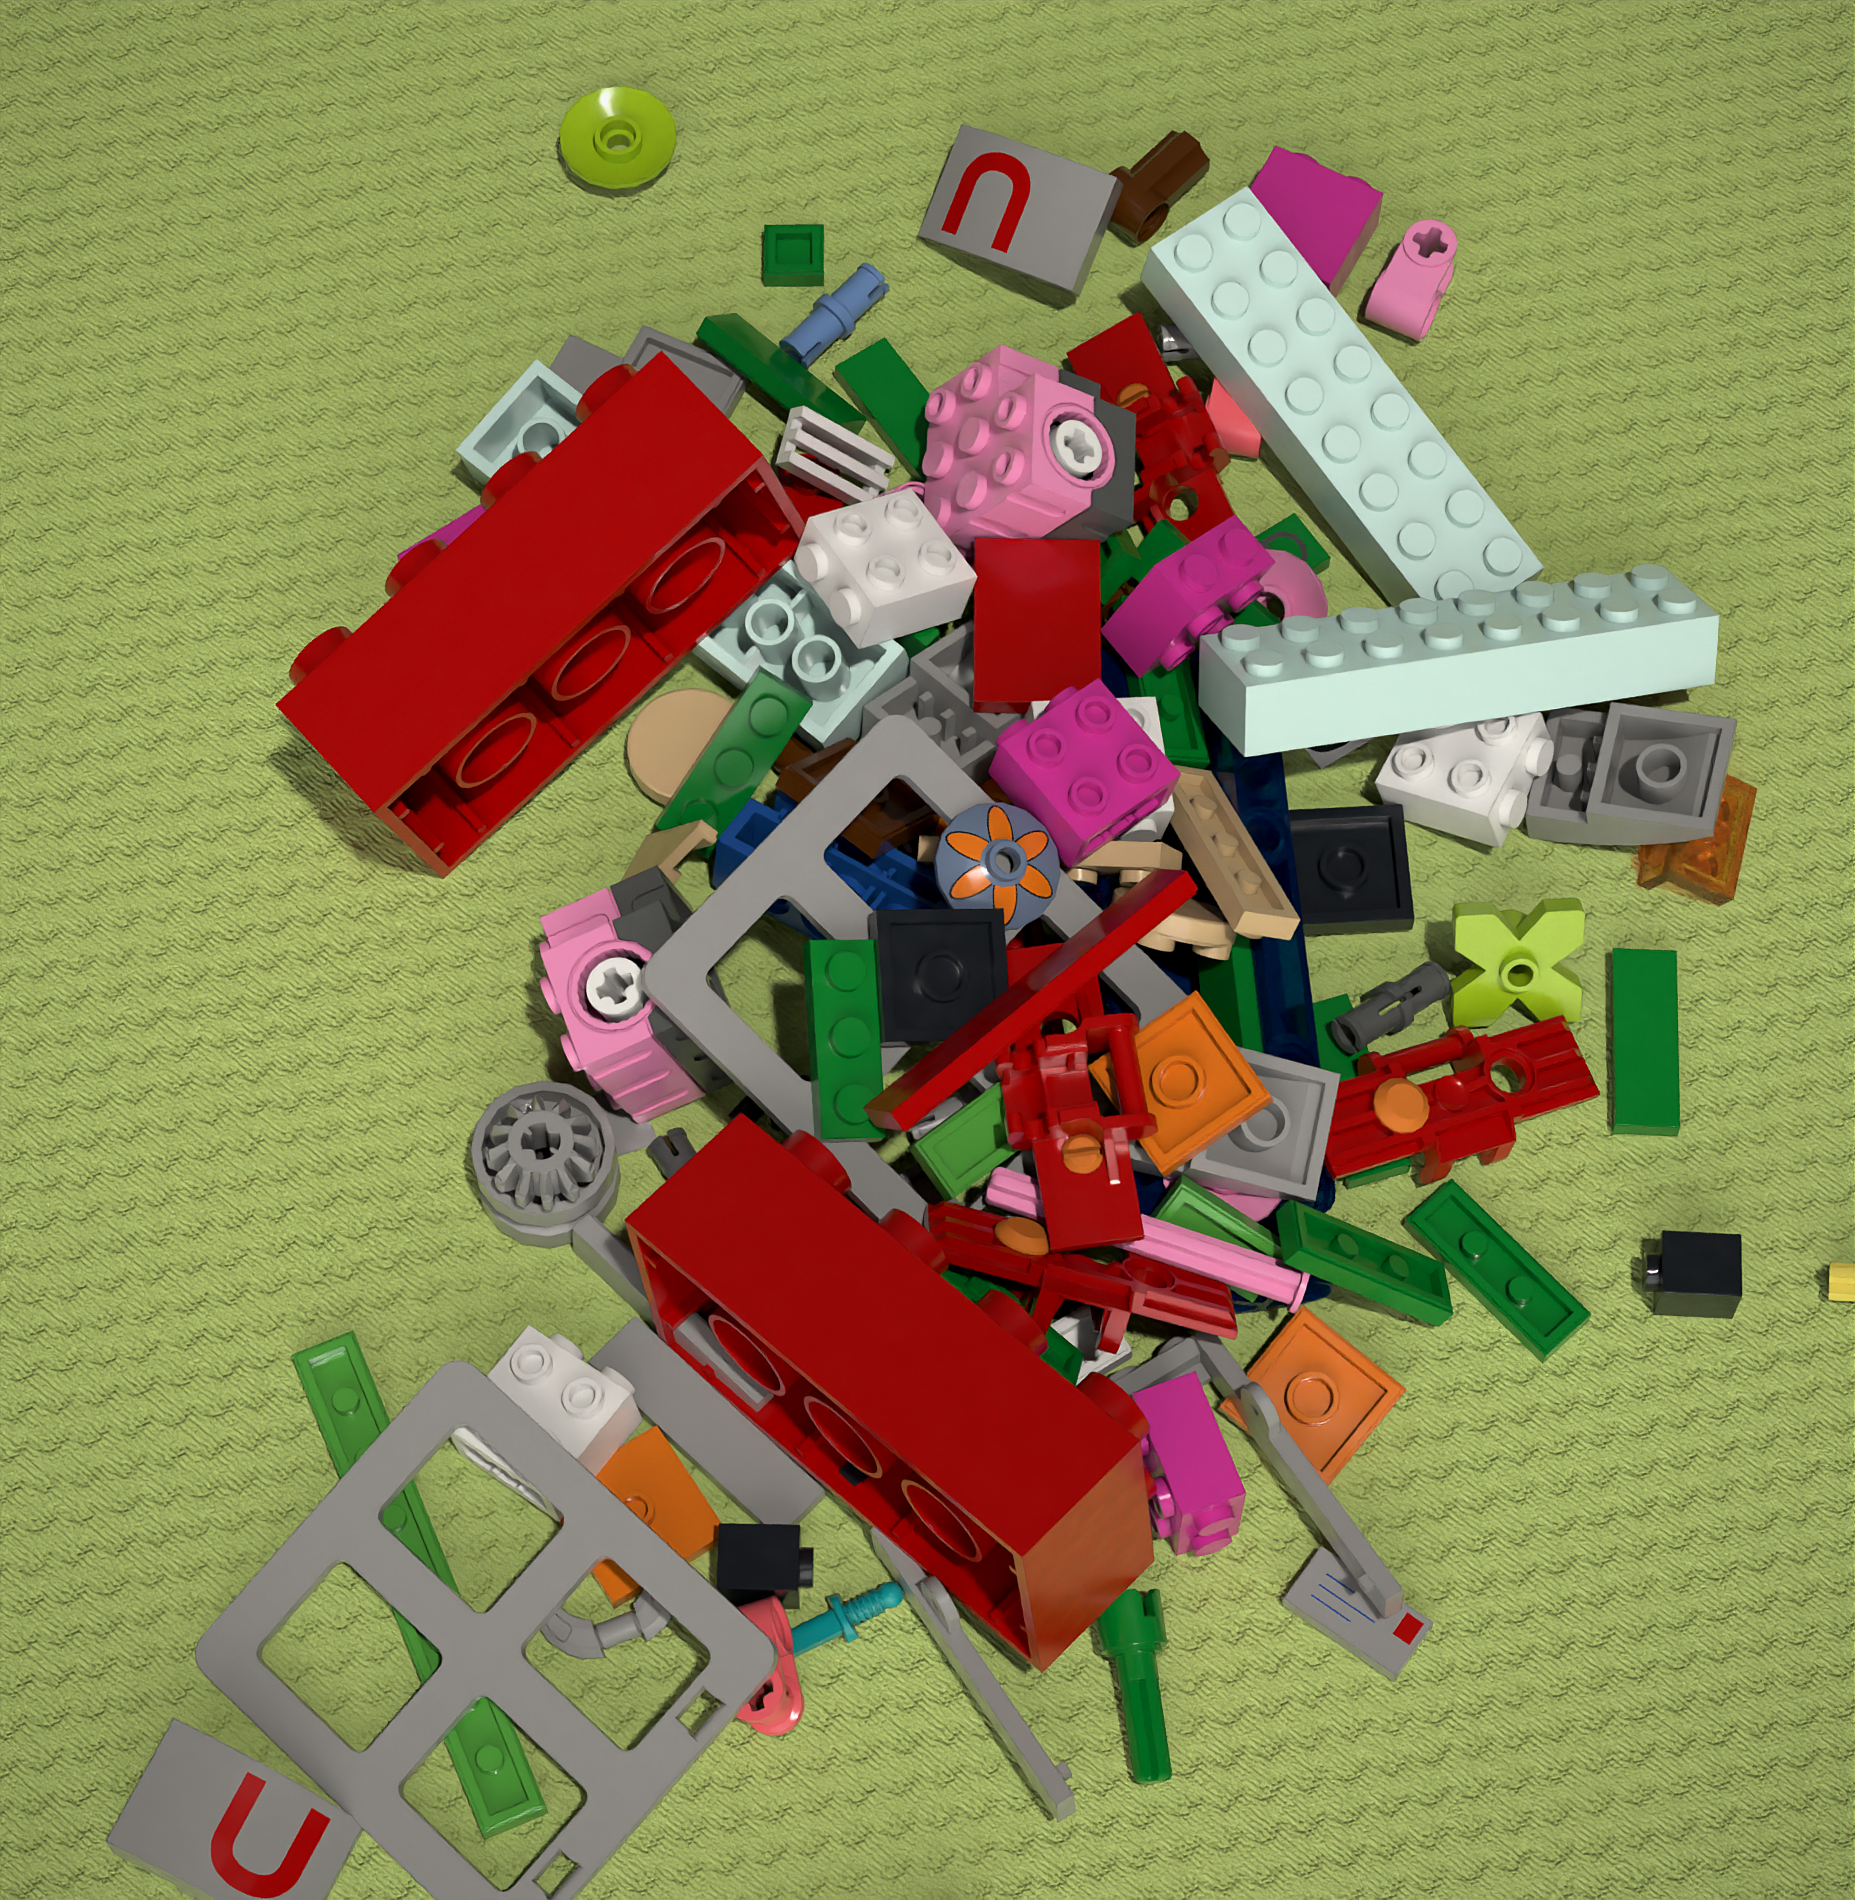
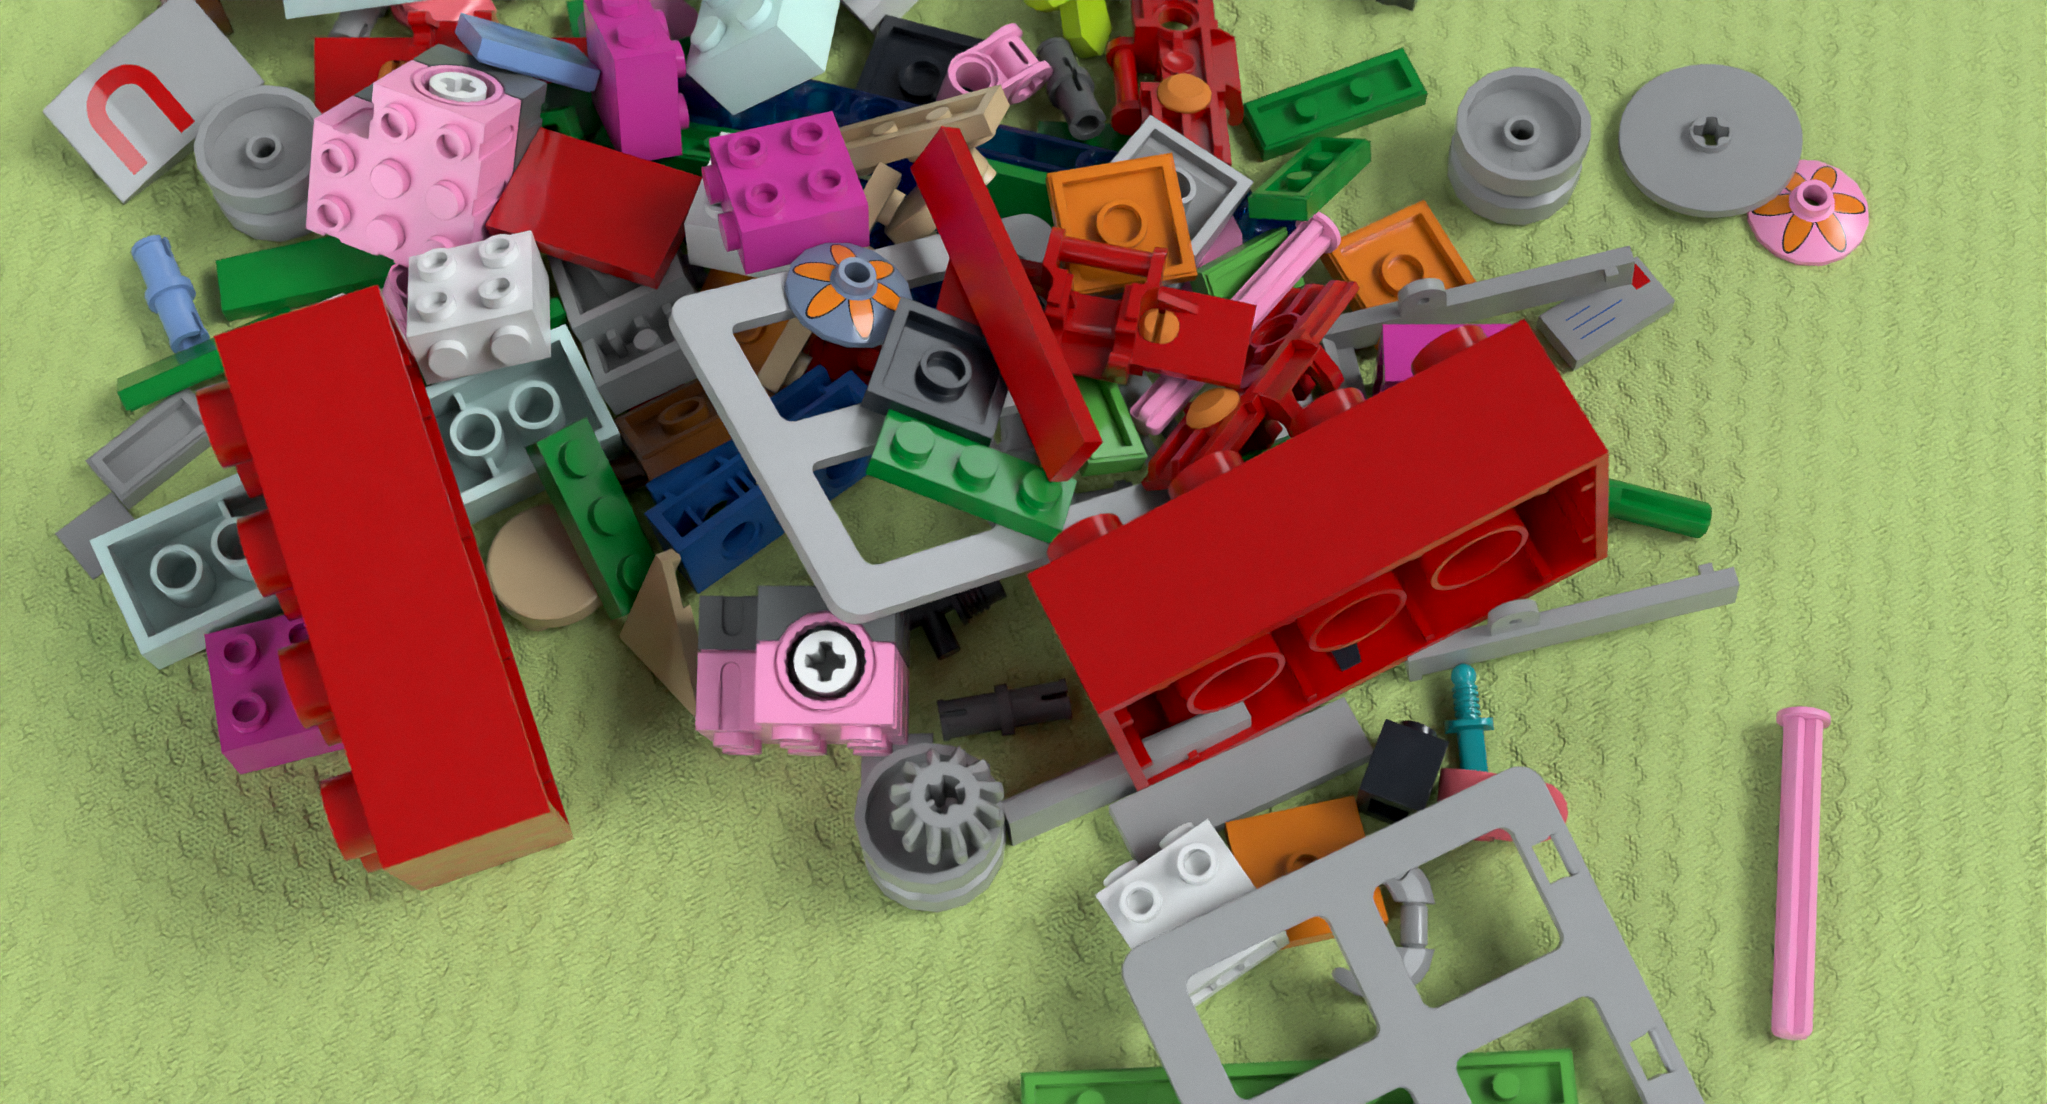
camera: 65 degrees left, 0 degrees up
green tile [764,224,824,287] -> none
none -> light grey wheel [194,85,321,242]
none -> medium blue tile [455,13,600,92]
none -> bright pink piece [936,23,1053,105]
none -> light grey wheel [1448,67,1591,225]
none -> light grey piece [1618,64,1803,218]
none -> bright pink dish [1747,160,1869,266]

